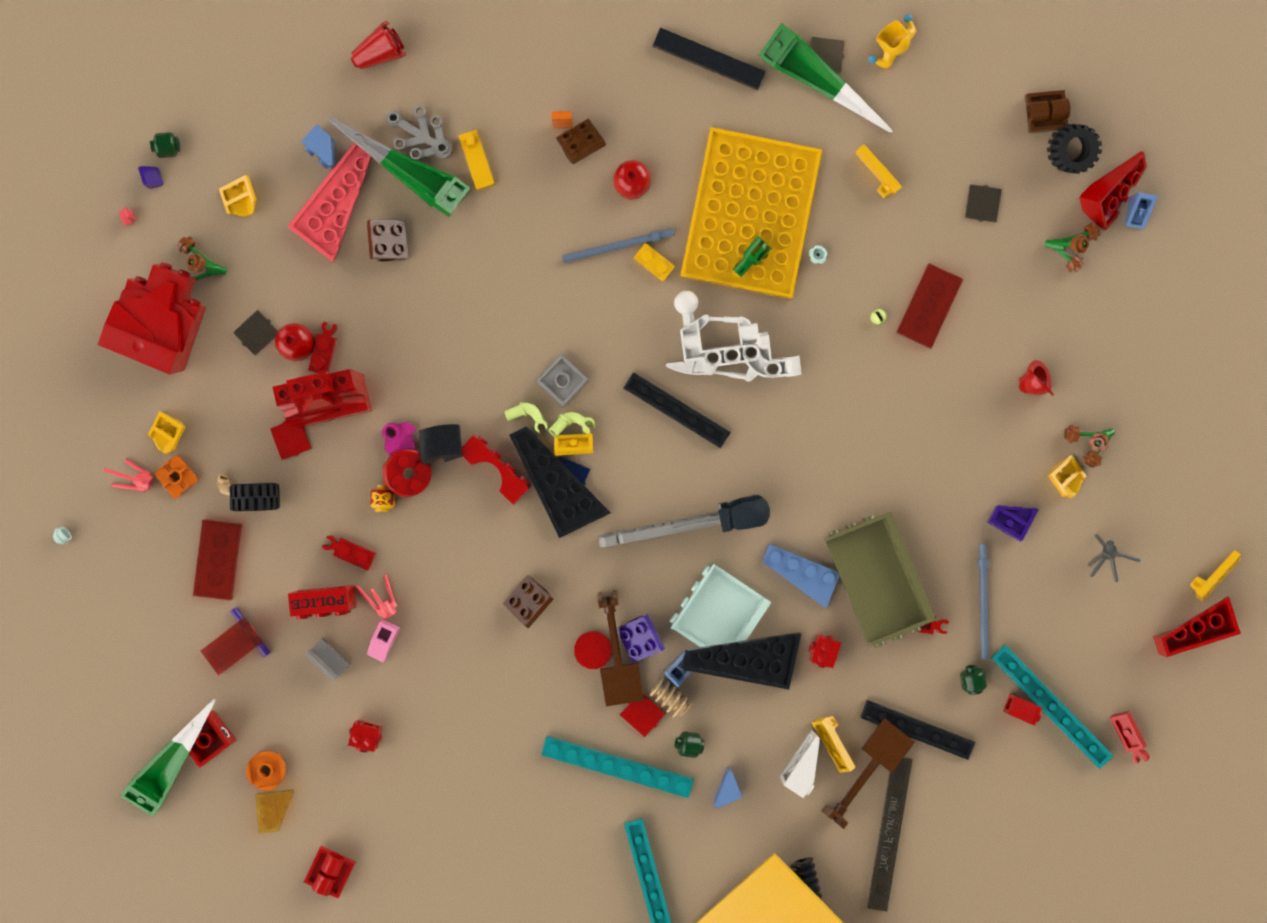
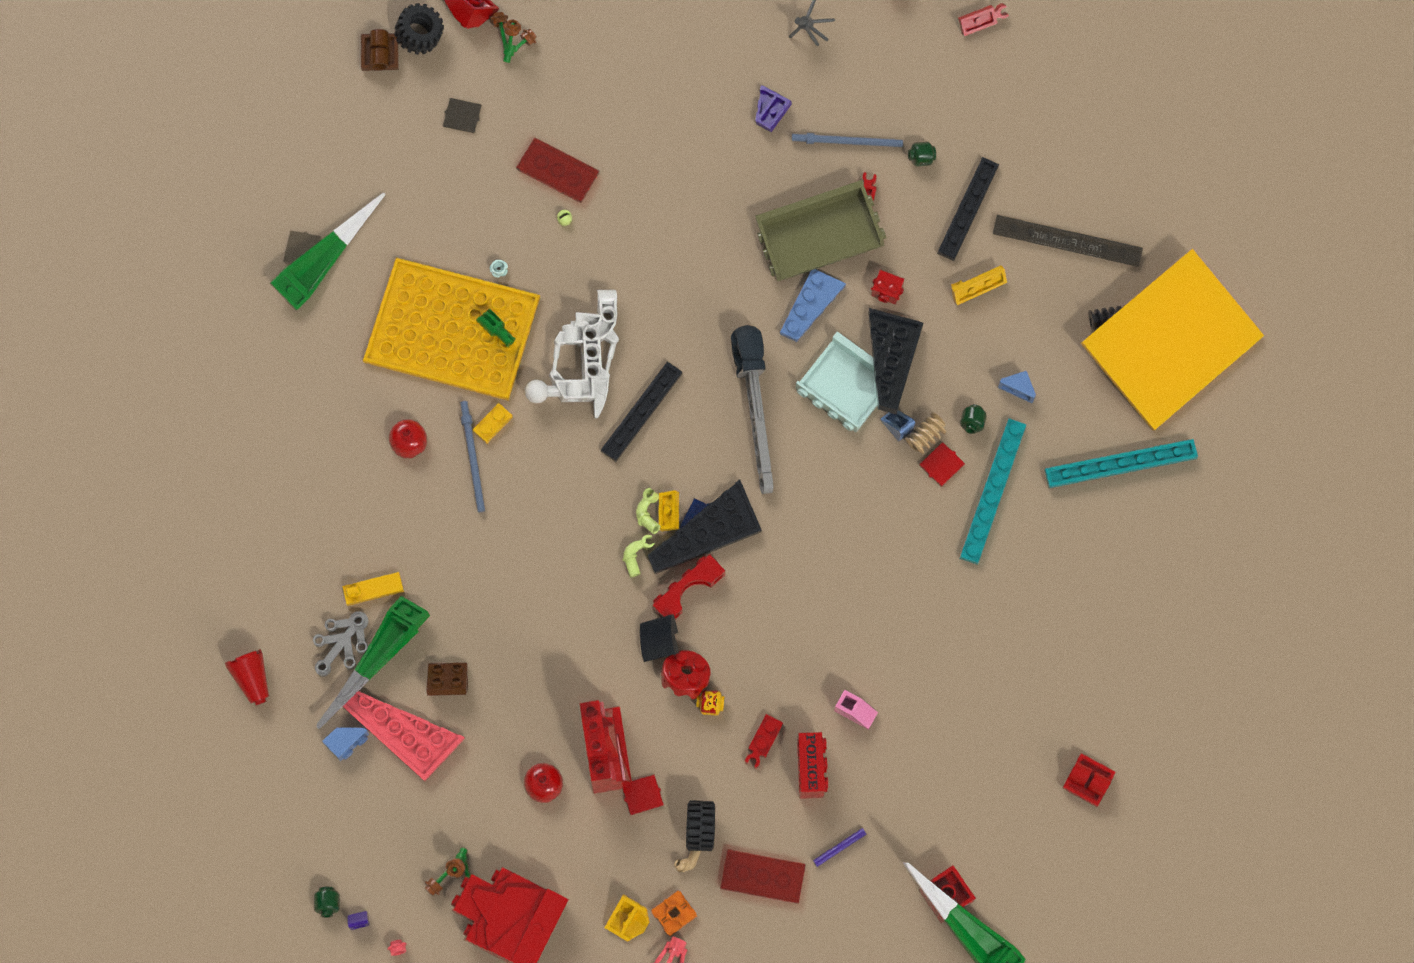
camera: 85 degrees left, 15 degrees down
clear red piece [200,617,263,676] -> none
yellow slope [219,175,256,217] -> none
clear smoke piece [233,310,278,356] -> none
orange plate [246,750,286,790] -> none
clear yellow wing [255,789,294,833] -> none
light grey panel [305,638,350,681] -> none
red plate [308,321,337,373] -> none
red head [348,720,383,753] -> none
coral plant [355,574,398,620] -> none
dark pink plate [382,422,416,455] -> none
reddish brown plate [503,575,553,628] -> none
light grey plate [535,353,589,407] -> none
orange tile [551,111,573,129] -> none
reddish brown plate [556,118,606,164] -> none
red tile [574,631,612,669] -> none
reddish brown piece [598,590,644,707] -> none
dark purple plate [617,614,665,663] -> none
black tile [653,27,766,91] -> none
white slope [780,730,820,798] -> none
reddish brown piece [821,718,915,829] -> none
yellow hinge [855,144,902,198] -> none
yellow piece [869,14,917,69] -> none
teal plate [990,645,1113,769] -> none
red slope [1003,694,1042,726] -> none
red helmet [1018,360,1054,396] -> none
yellow slope [1048,455,1086,498] -> none
dark orange plant [1064,425,1115,468] -> none

